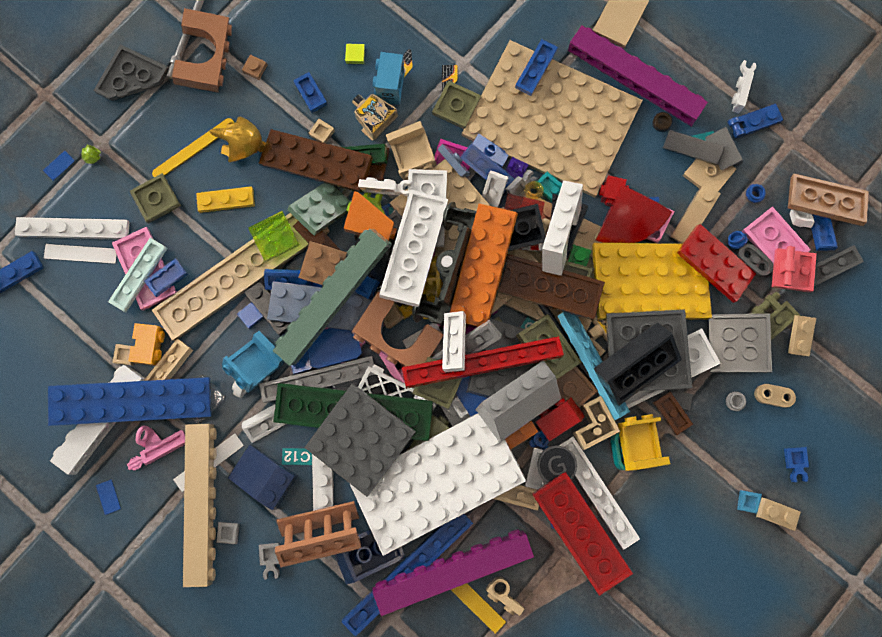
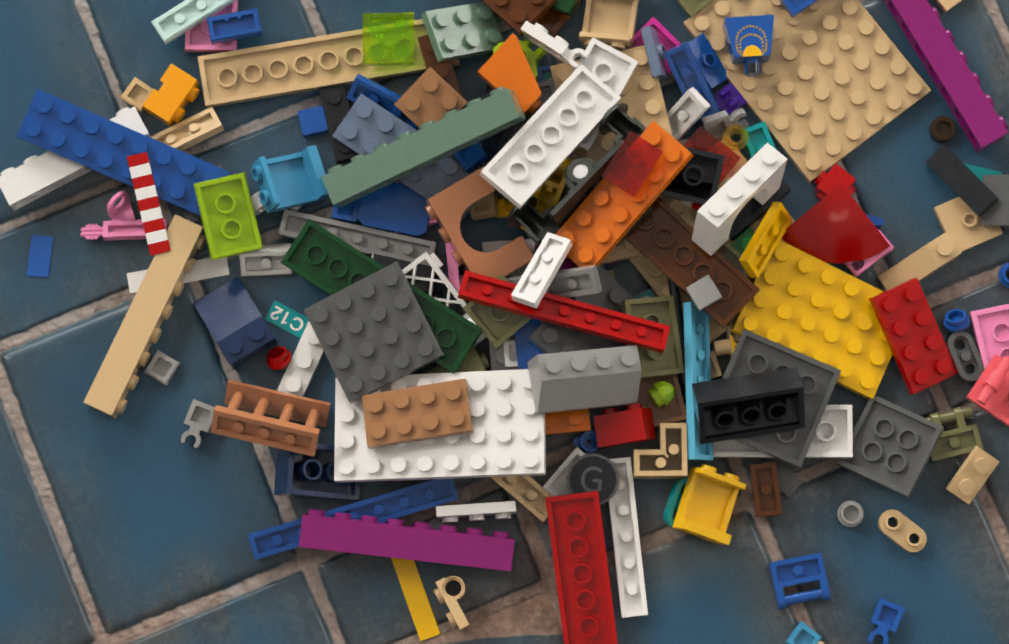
camera: 20 degrees right, 0 degrees up
none -> sticker [127,152,171,256]
none -> lime tile [193,172,263,261]
none -> red plate [266,346,292,370]
none -> medium nougat plate [362,379,474,449]
none -> white plate [436,501,516,523]
none -> clear red plate [602,131,663,197]
none -> lime plate [648,381,675,408]
none -> light grey tile [685,274,722,312]
none -> blue torso [723,15,774,77]
none -> yellow plate [739,202,792,278]
none -> blue plate [768,552,831,610]

